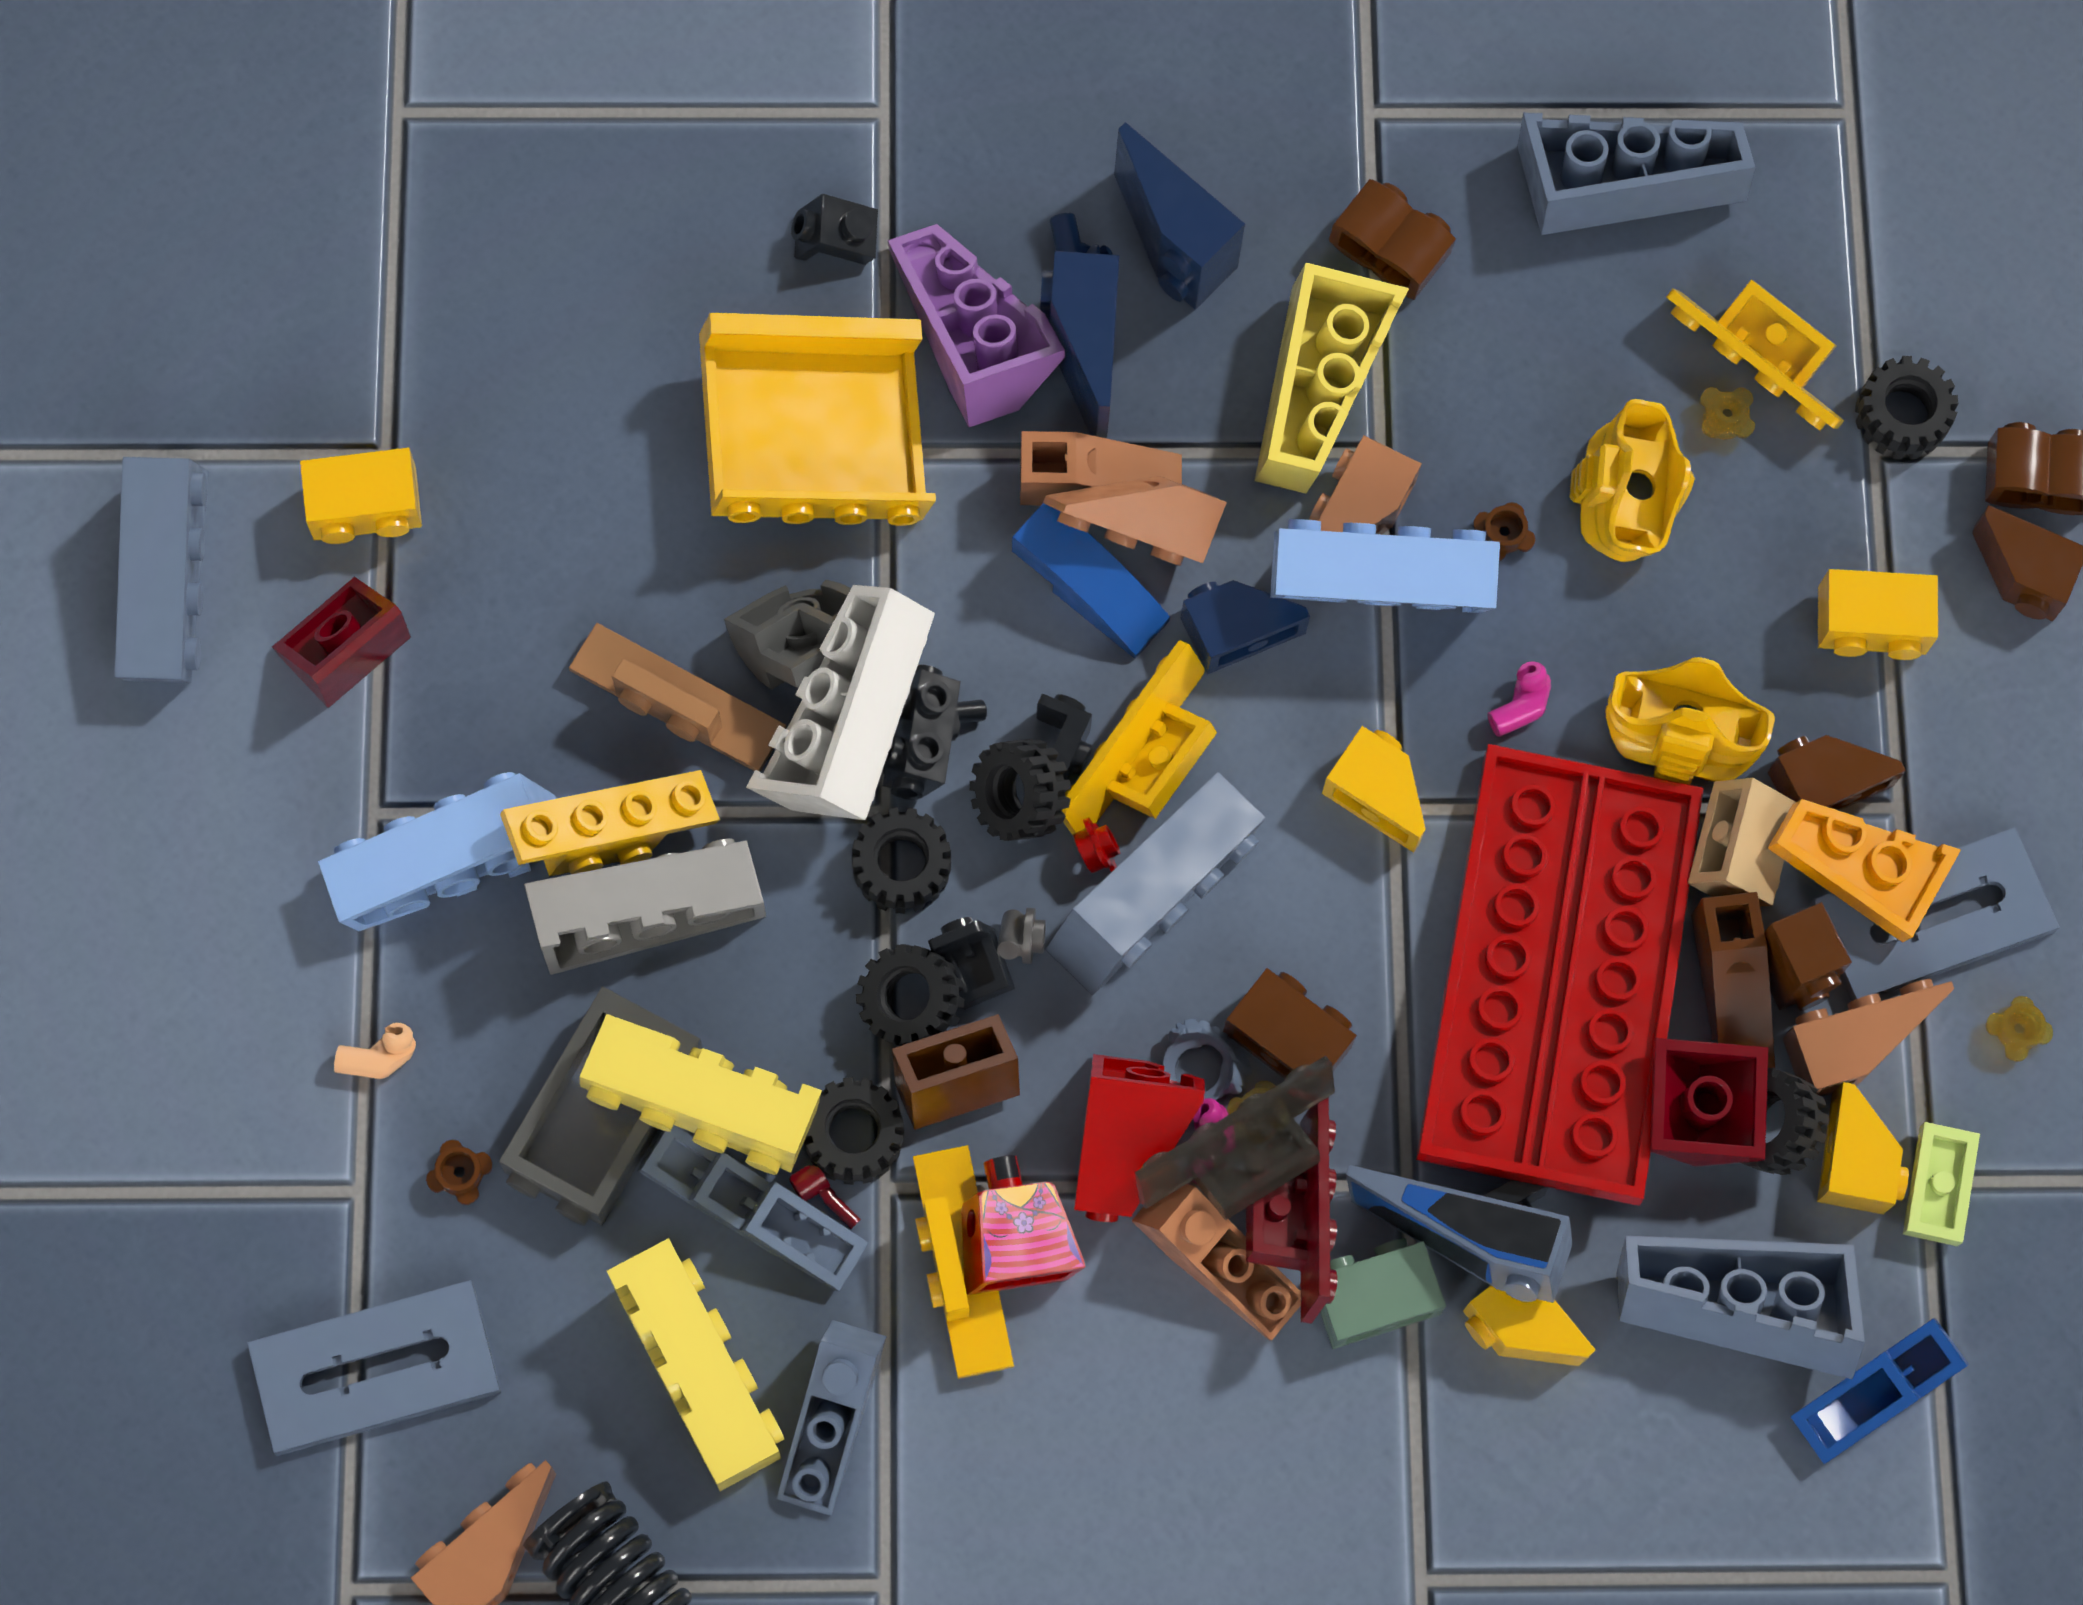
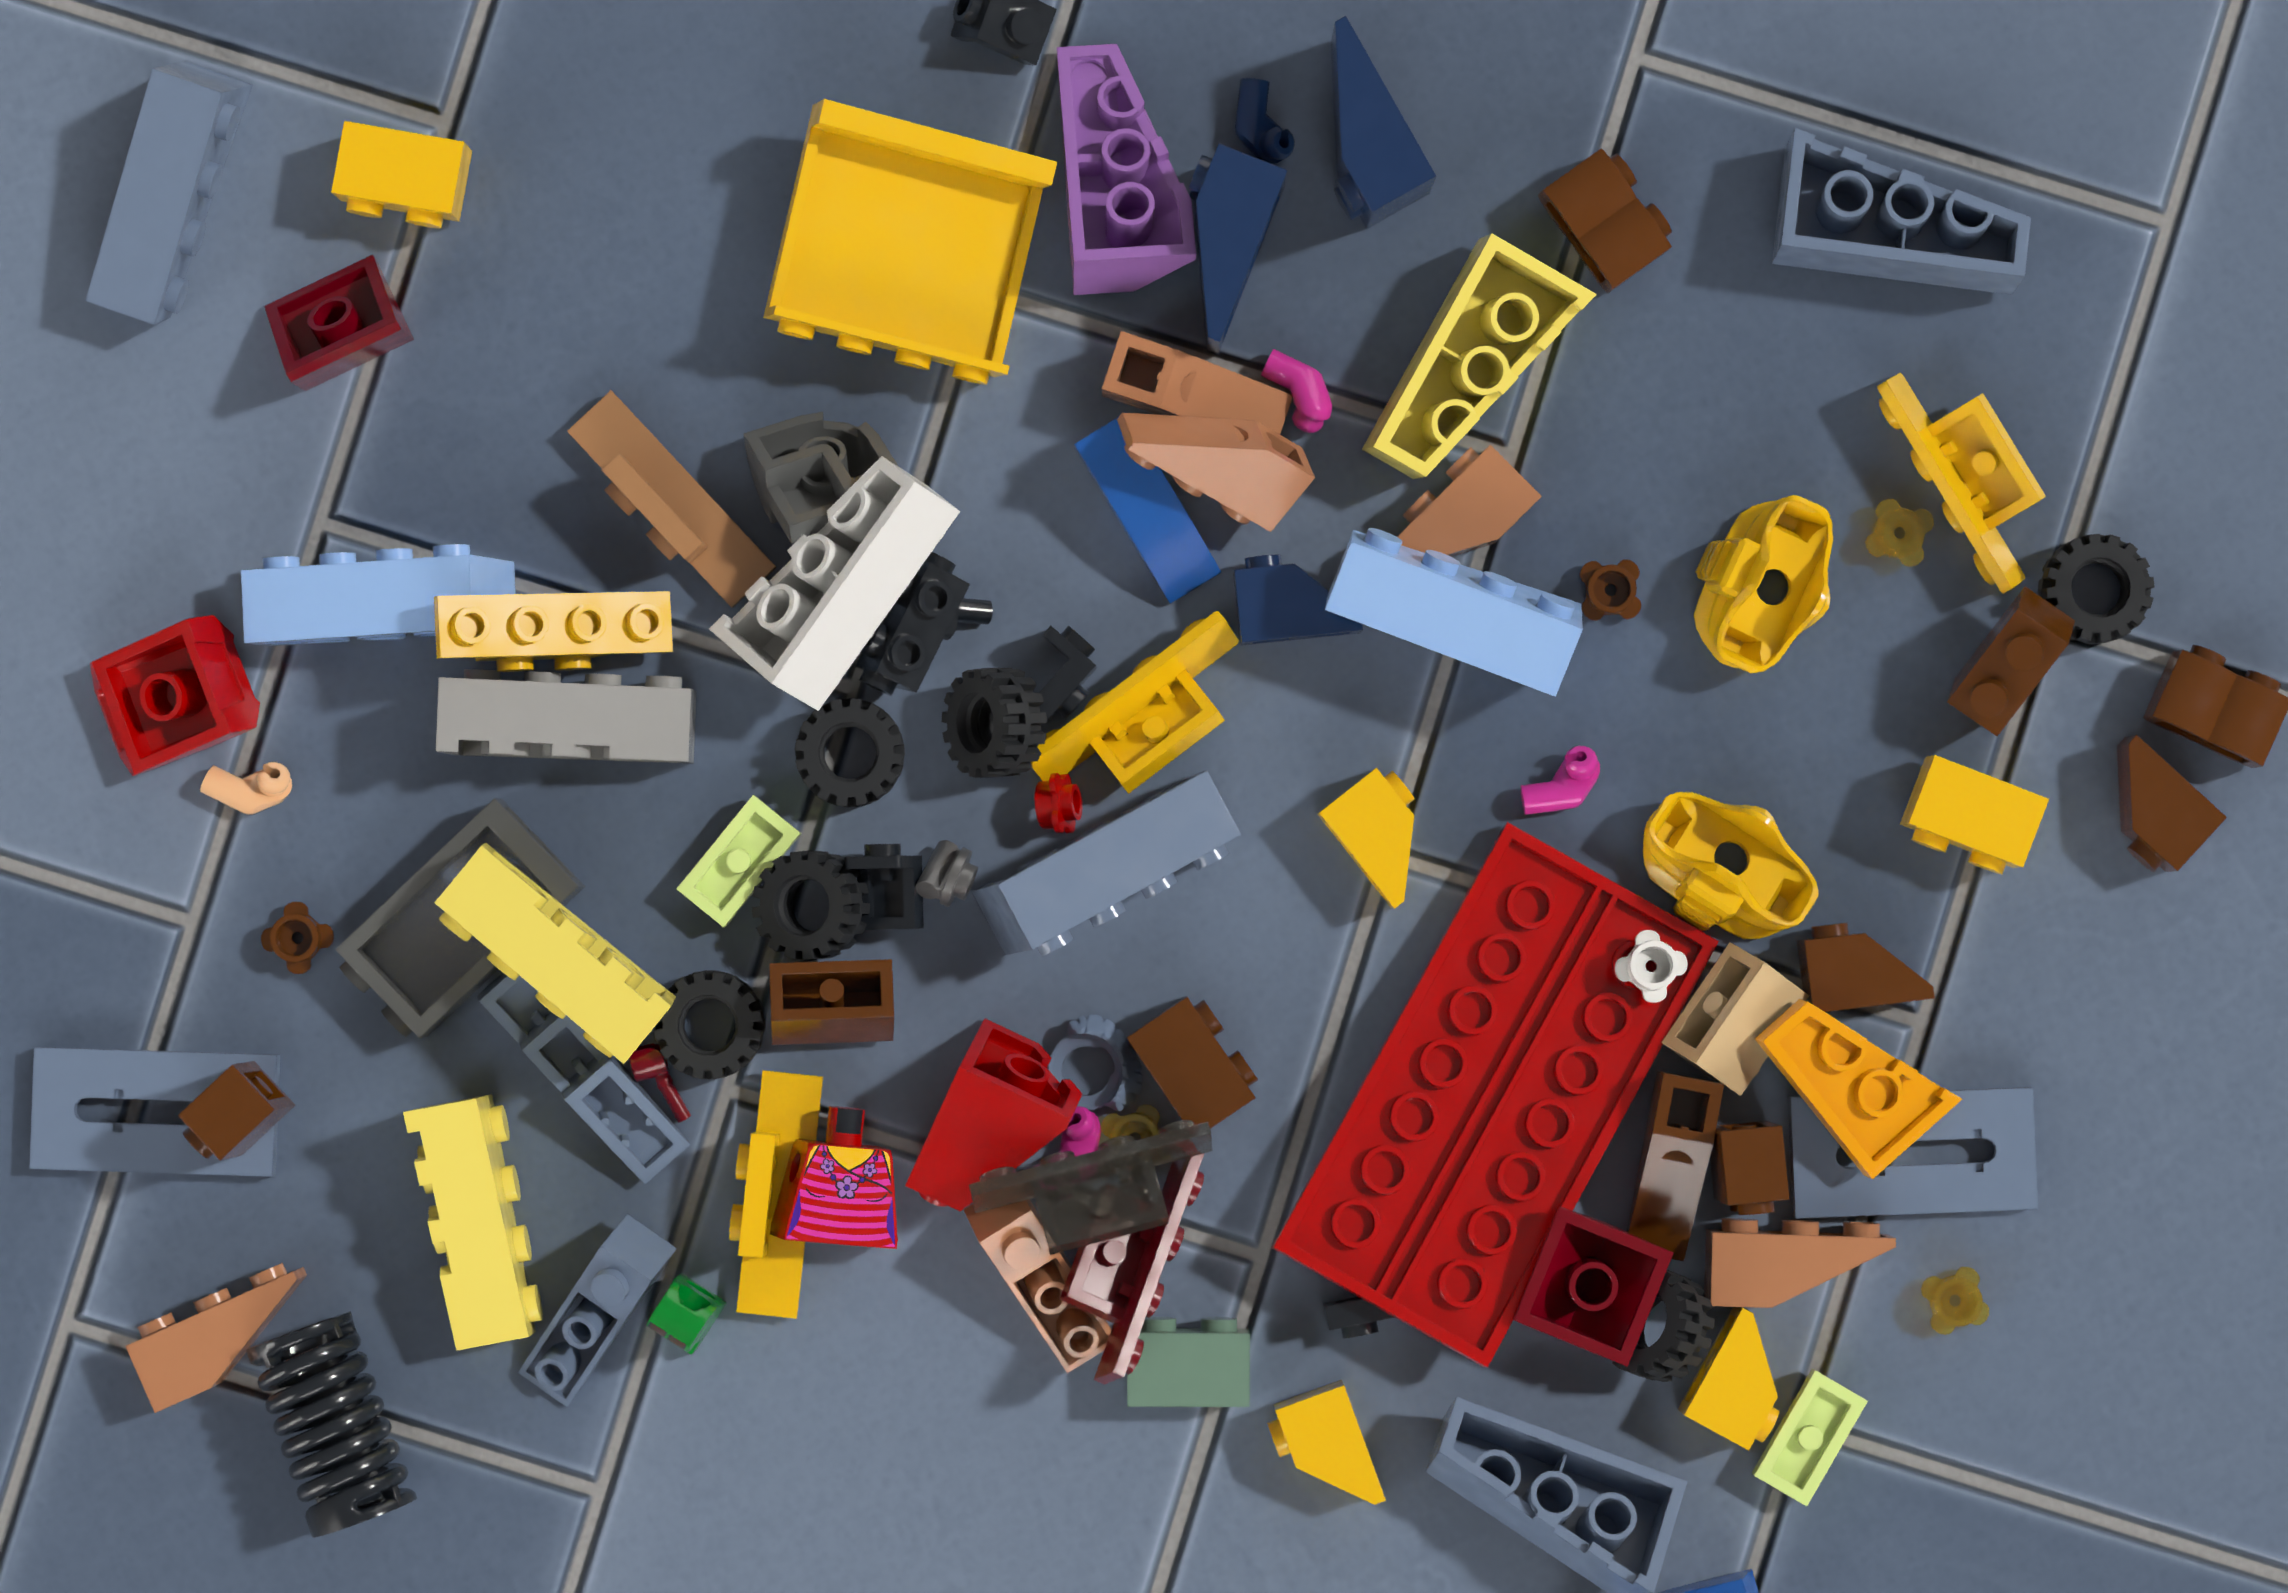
camera: 25 degrees right, 15 degrees up
slope [1346,1165,1573,1303] -> none
none -> red slope [90,615,260,776]
none -> reddish brown brick [178,1061,295,1161]
none -> green leg [646,1273,727,1355]
none -> yellowish green plate [677,795,802,927]
none -> dark pink arm [1261,349,1332,433]
none -> white plate [1614,930,1688,1003]
none -> reddish brown brick [1947,586,2075,736]

